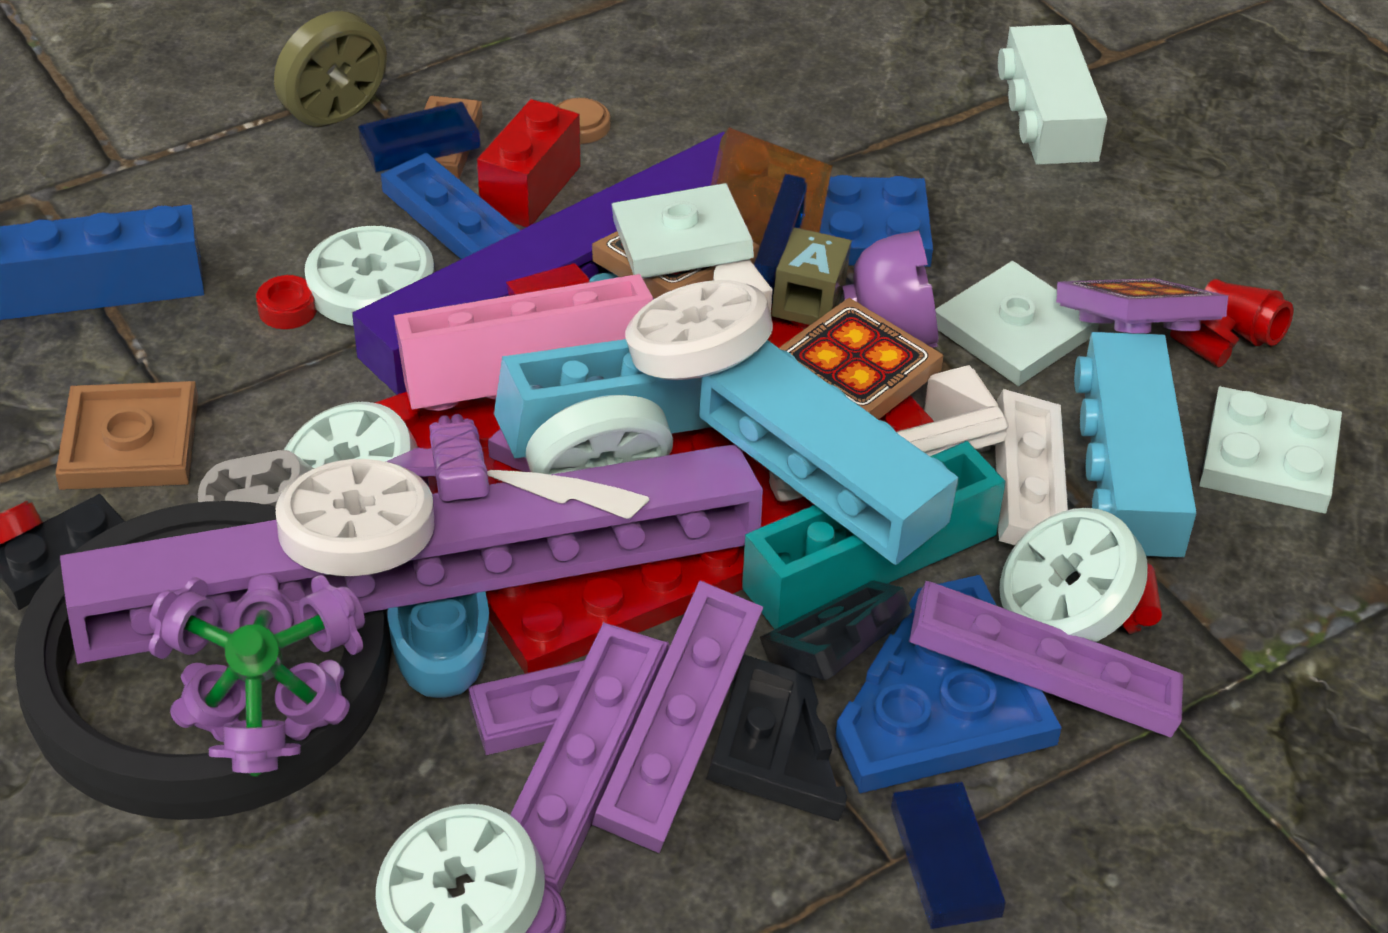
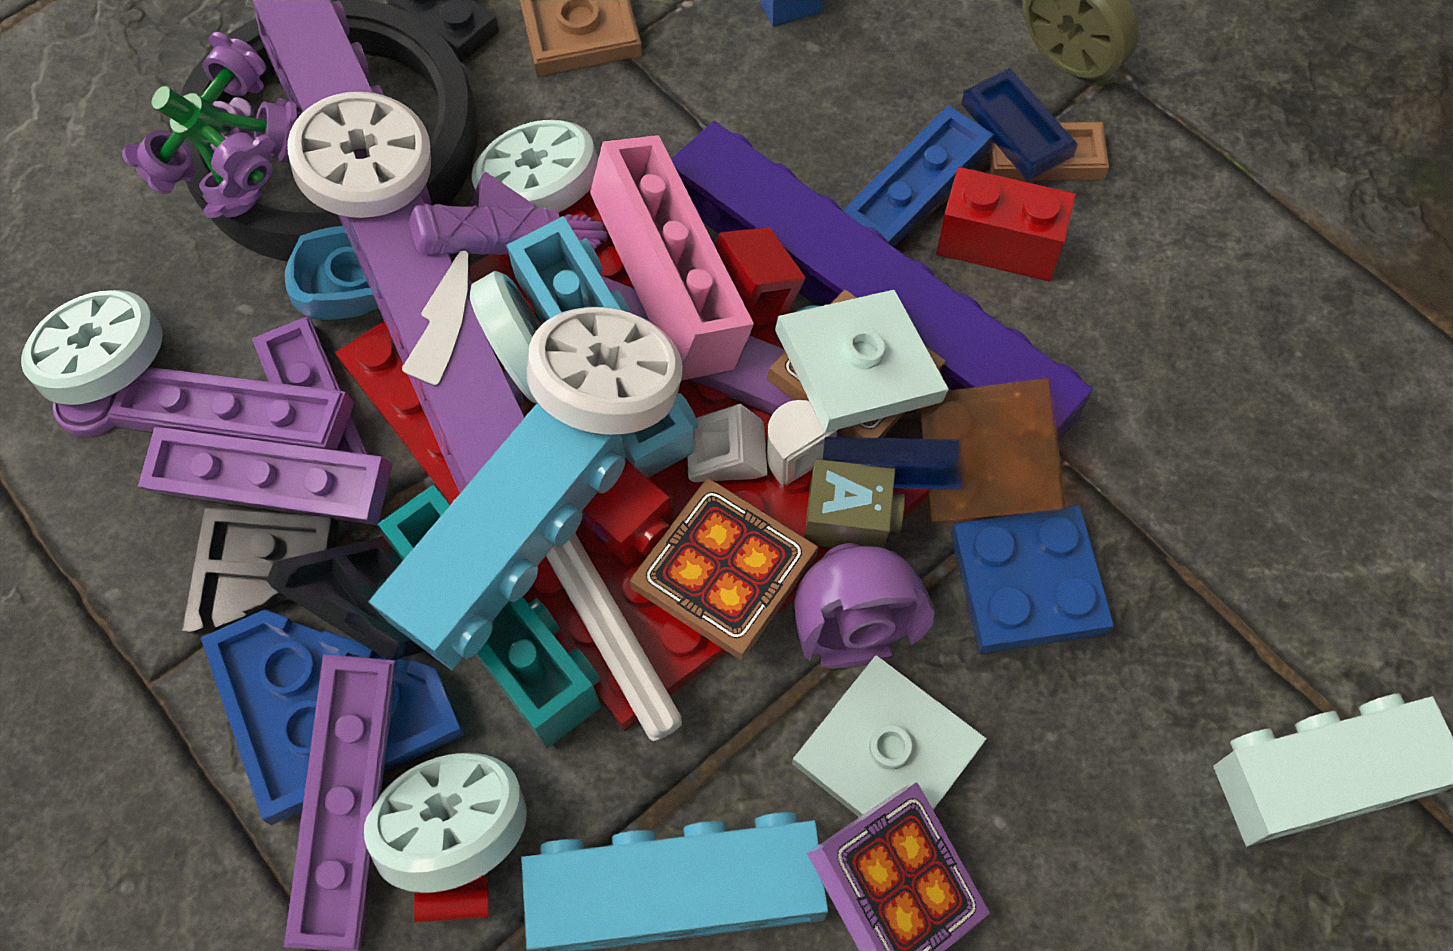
camera: 85 degrees right, 20 degrees up
light grey beam [198,450,314,507] -> none
red tile [256,275,317,329] -> none
light aqua wheel [305,226,434,326] -> none
medium nougat piece [556,98,611,144] -> none
clear blue tile [891,782,1006,929] -> none
white slope [924,365,998,452] -> none
white plate [995,389,1068,545] -> none

